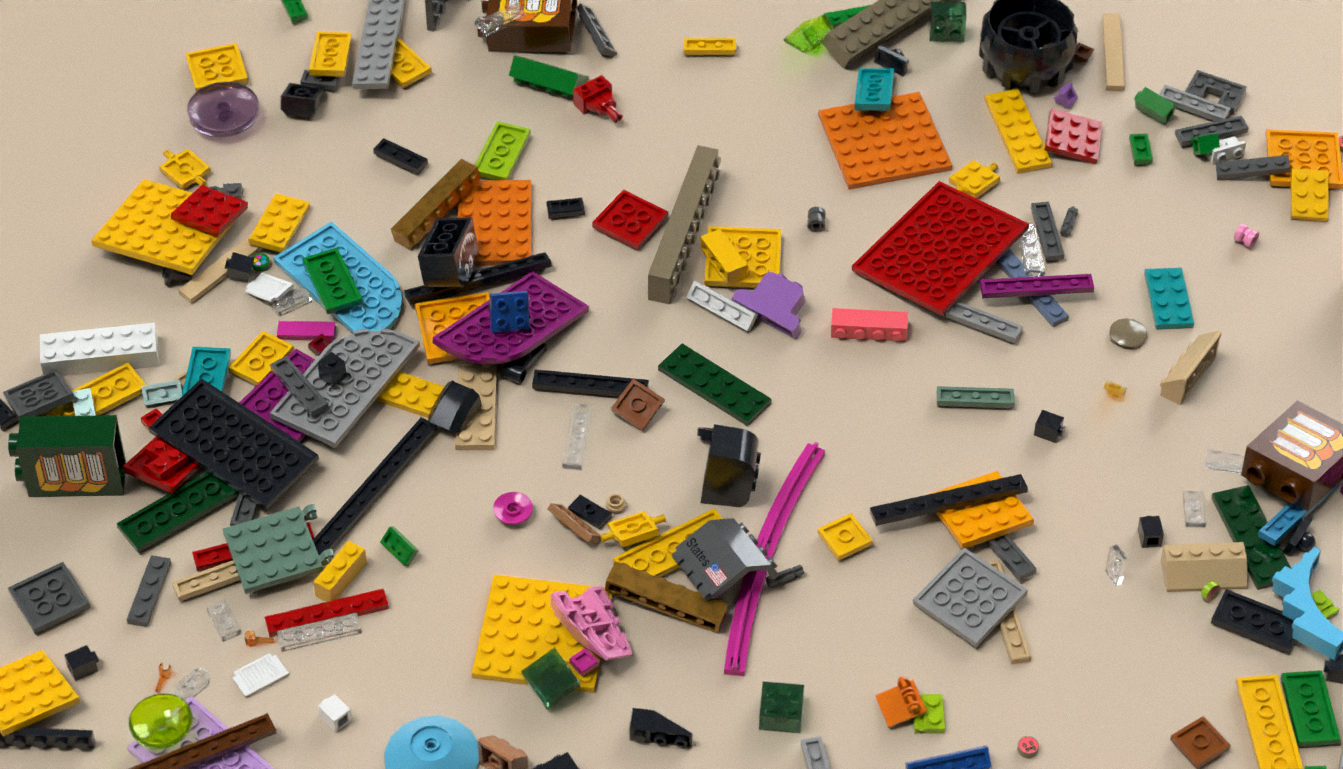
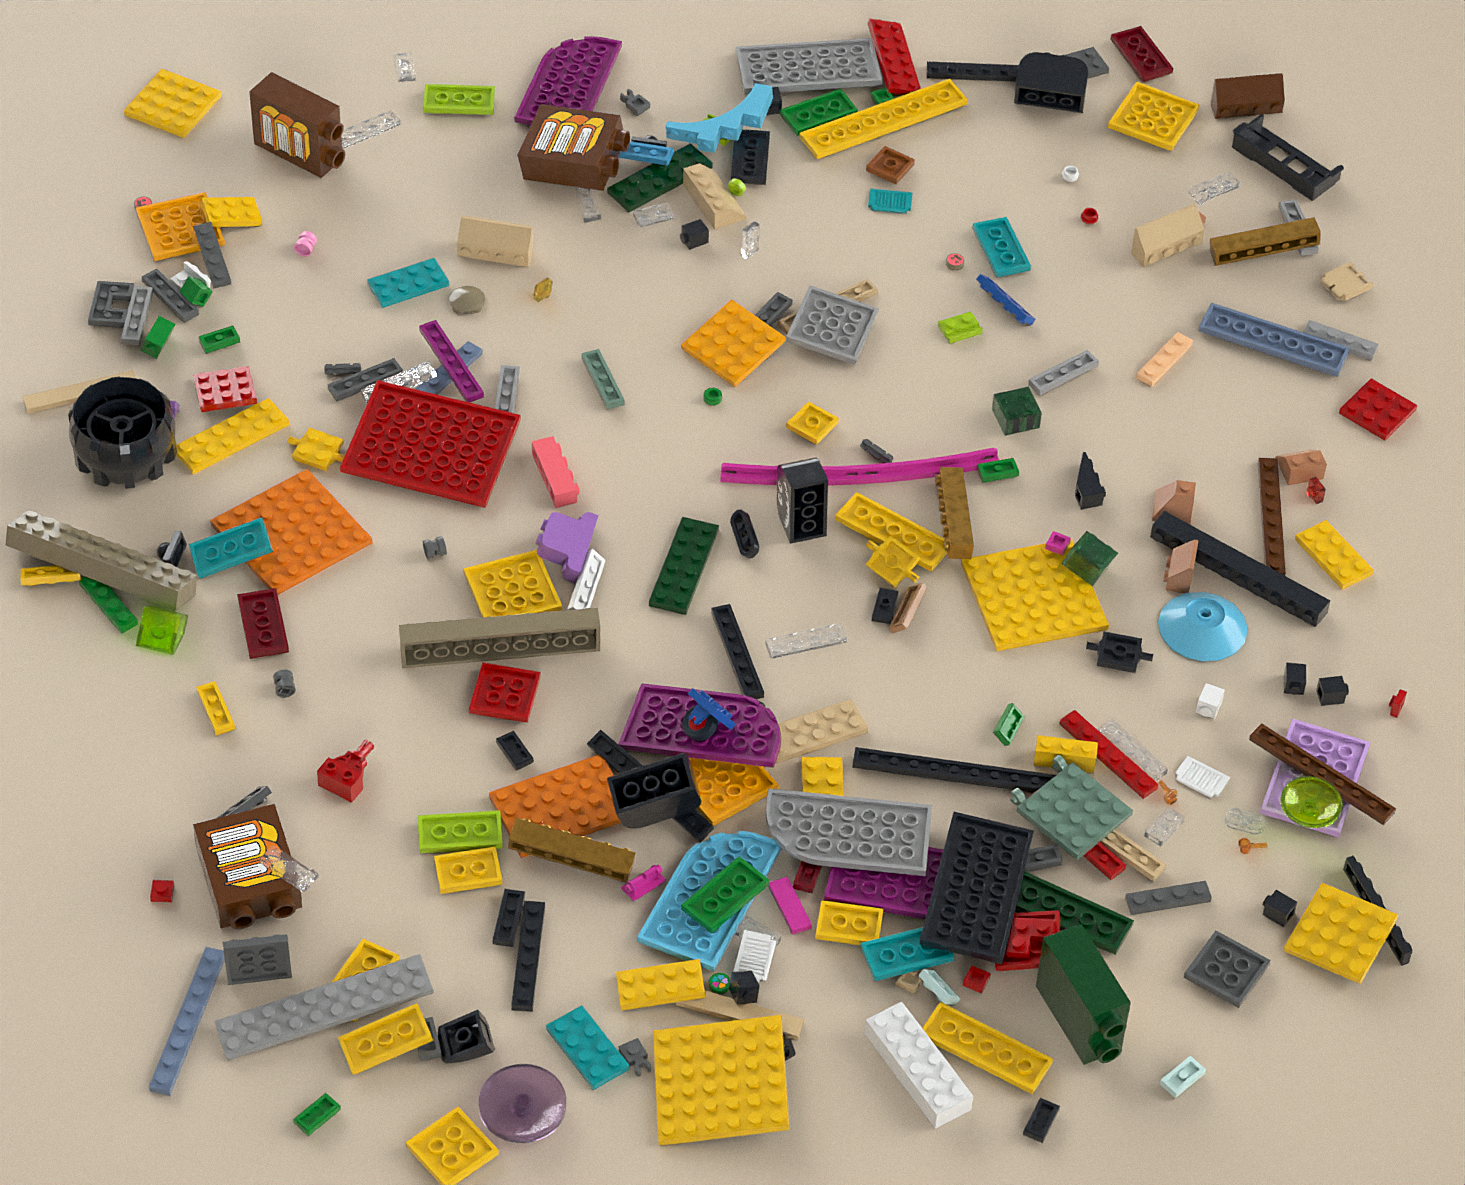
camera: 115 degrees left, 0 degrees up
dark grey plate [3,369,75,420] -> none
light aqua plate [72,388,96,416] -> none
yellow plate [159,149,211,190] -> none
red plate [171,185,248,237] -> none
dark grey plate [270,356,328,417] -> none
black brick [318,352,347,387] -> none
black slope [428,380,482,433] -> none
dark pink dish [493,492,533,524] -> none
green slope [508,55,589,98] -> none
bright pink wedge [550,586,633,660] -> none
tan plate [606,493,626,512] -> none
dark orange plate [611,379,665,431] -> none
dark grey hinge [672,518,779,601] -> none
yellow brick [700,229,748,285] -> none
black plate [870,474,1028,526] -> none
orange hinge [875,676,927,728] -> none
clear green brick [929,2,967,42] -> none
black brick [1034,410,1066,443] -> none
none -> dark red plate [237,588,289,659]
none -> dark grey wheel [273,670,296,698]
none -> yellow plate [434,847,503,894]
none -> black plate [511,901,545,1012]
none -> teal plate [546,1005,630,1090]
none -> dark pink hinge [621,864,666,902]
none -> green tile [703,388,722,406]
none -> teal window [868,188,913,214]
none -> green plate [977,457,1019,483]
none -> black plate [1086,631,1153,673]

